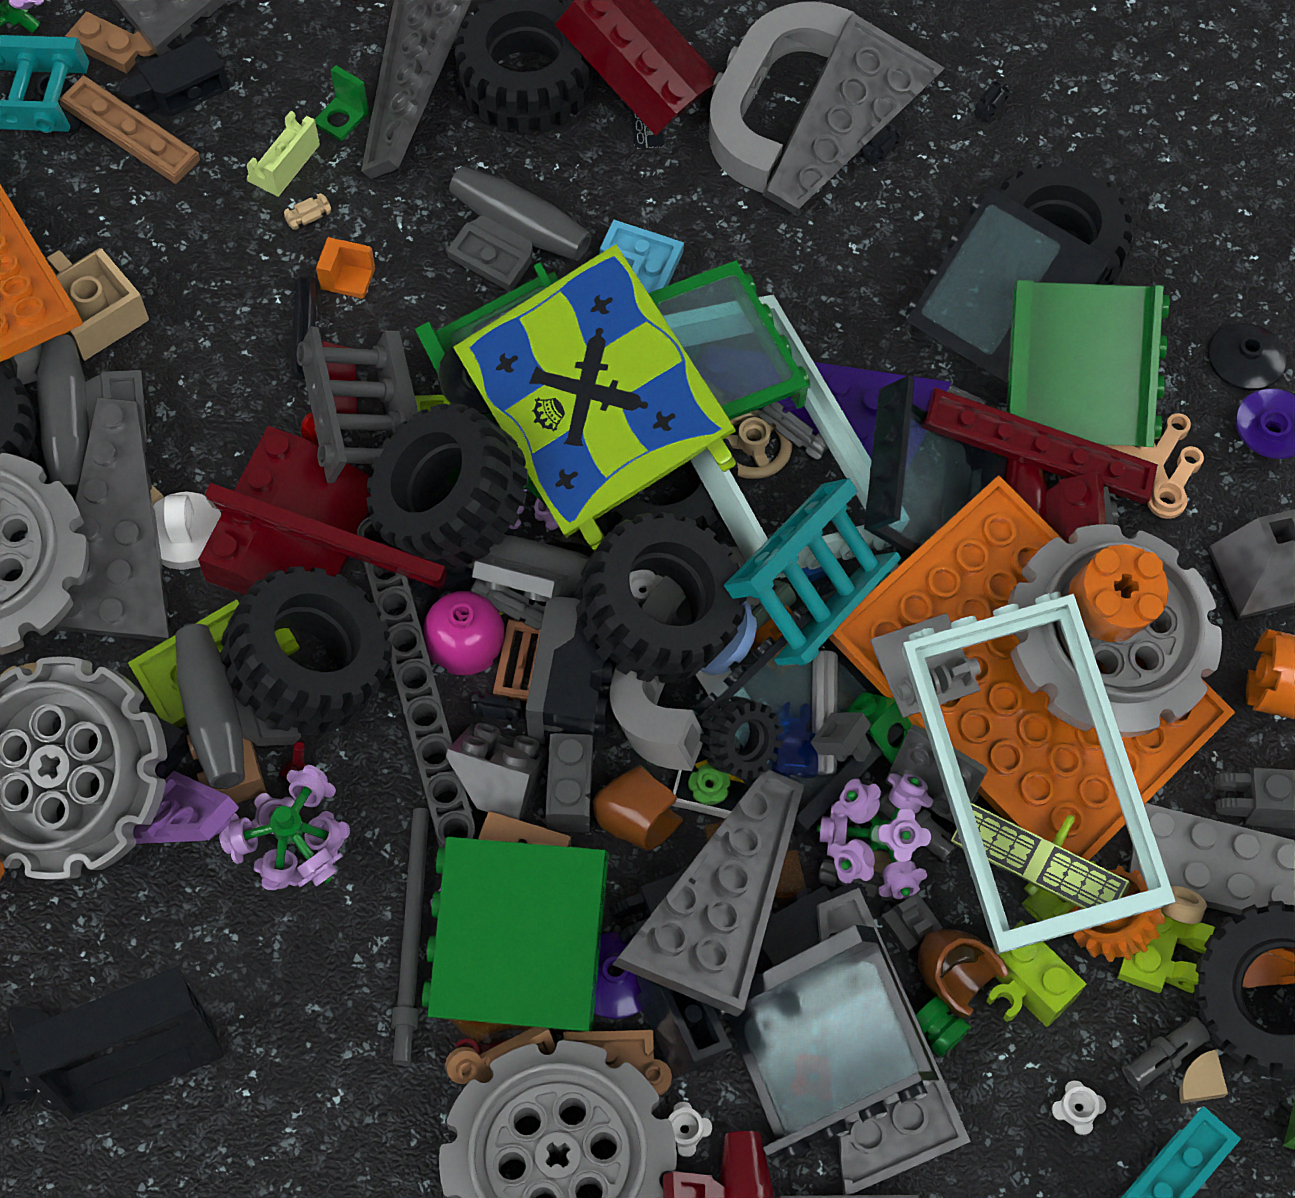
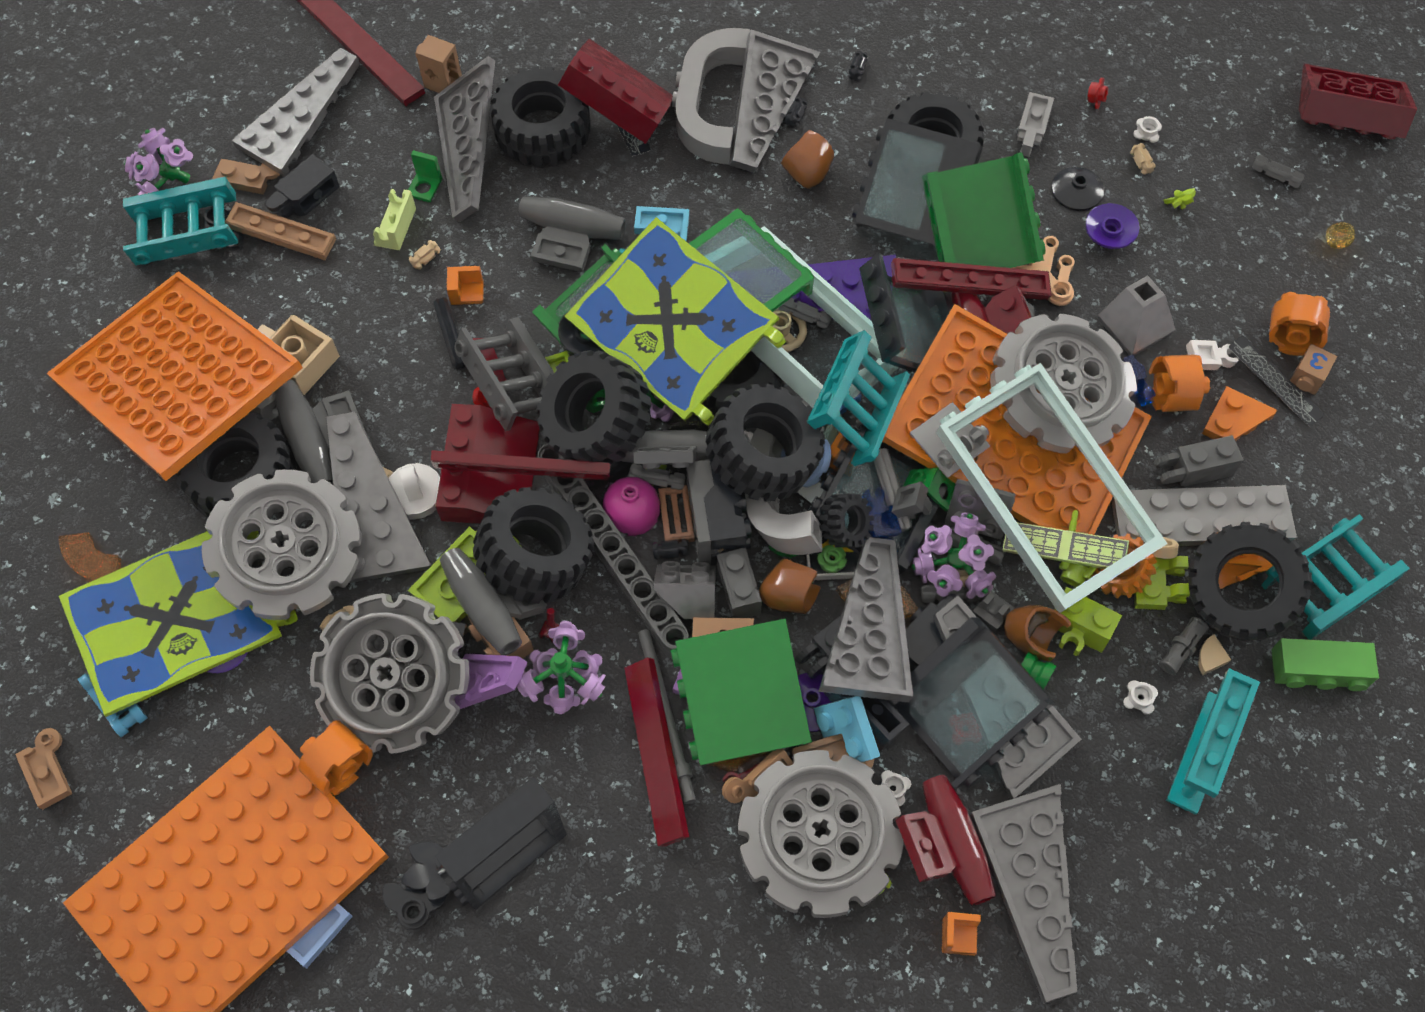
camera: 15 degrees left, 0 degrees up
orange brick [1068,544,1169,643] -> none
none -> dark red tile [624,657,689,847]
none -> dark orange piece [781,130,834,189]
none -> medium azure plate [813,696,880,762]
none -> light grey hinge [1017,92,1054,157]
none -> clear blue plate [1122,354,1156,407]

